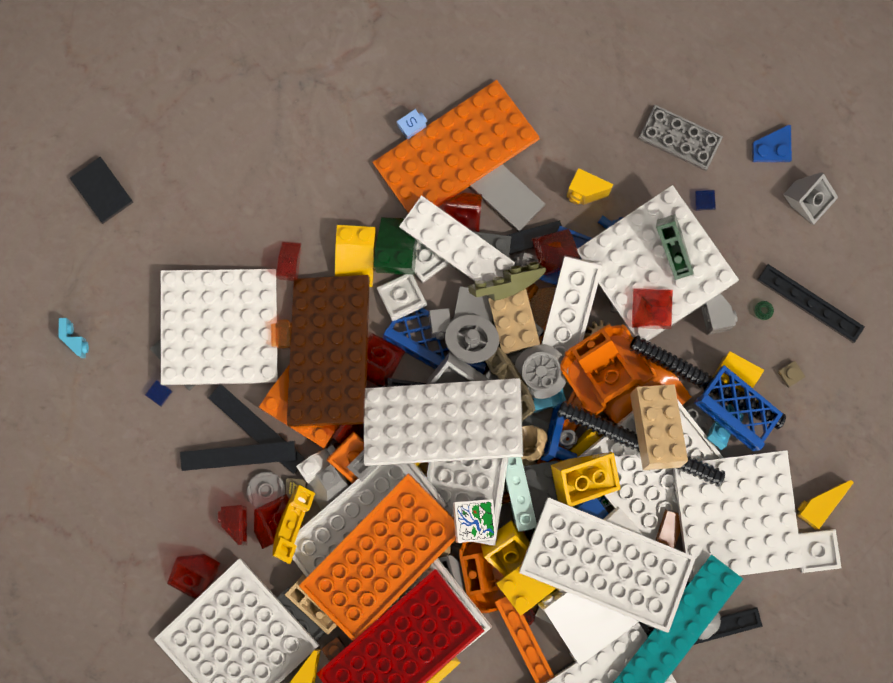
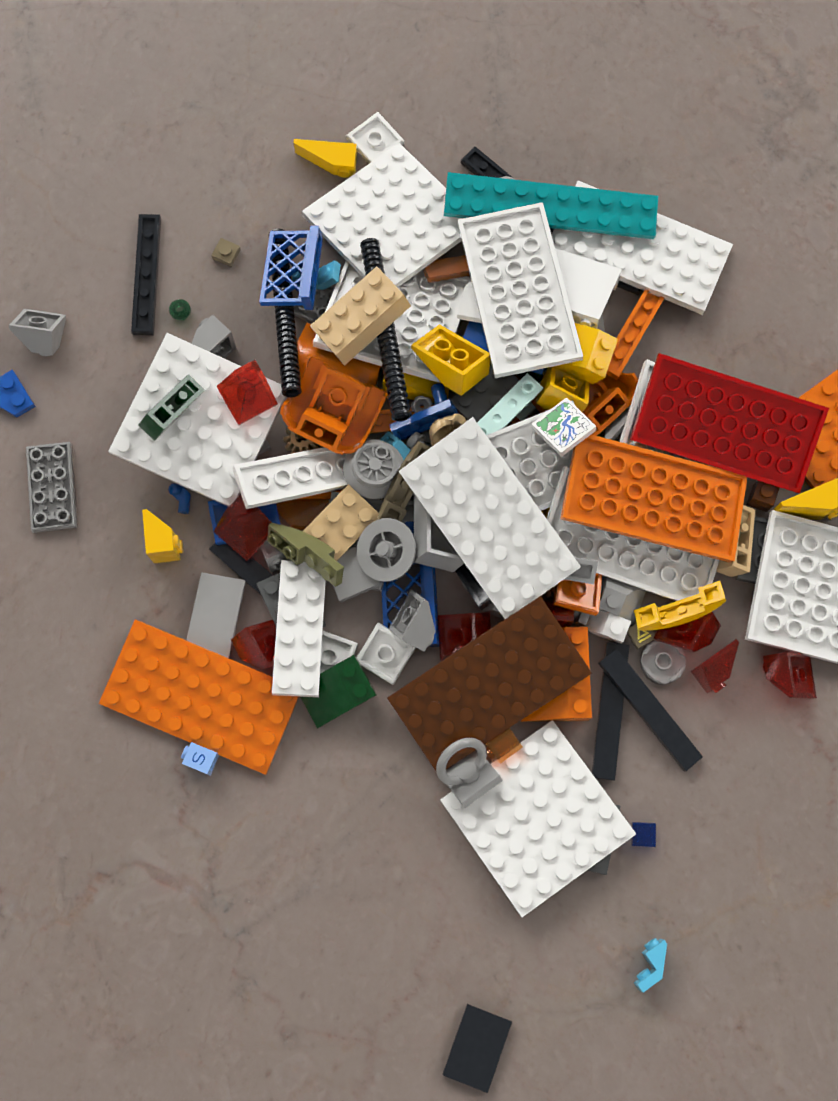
camera: 130 degrees left, 5 degrees down
clear red slope [277,242,301,281] -> none
yellow slope [335,225,376,287] -> none
light grey brick [428,308,451,340] -> none
clear blue tile [695,190,716,211] -> none
yellow slope [713,351,764,392] -> none
none -> light grey slope [389,589,436,652]
none -> light grey plate [407,432,427,450]
none -> light grey tile [436,738,503,808]

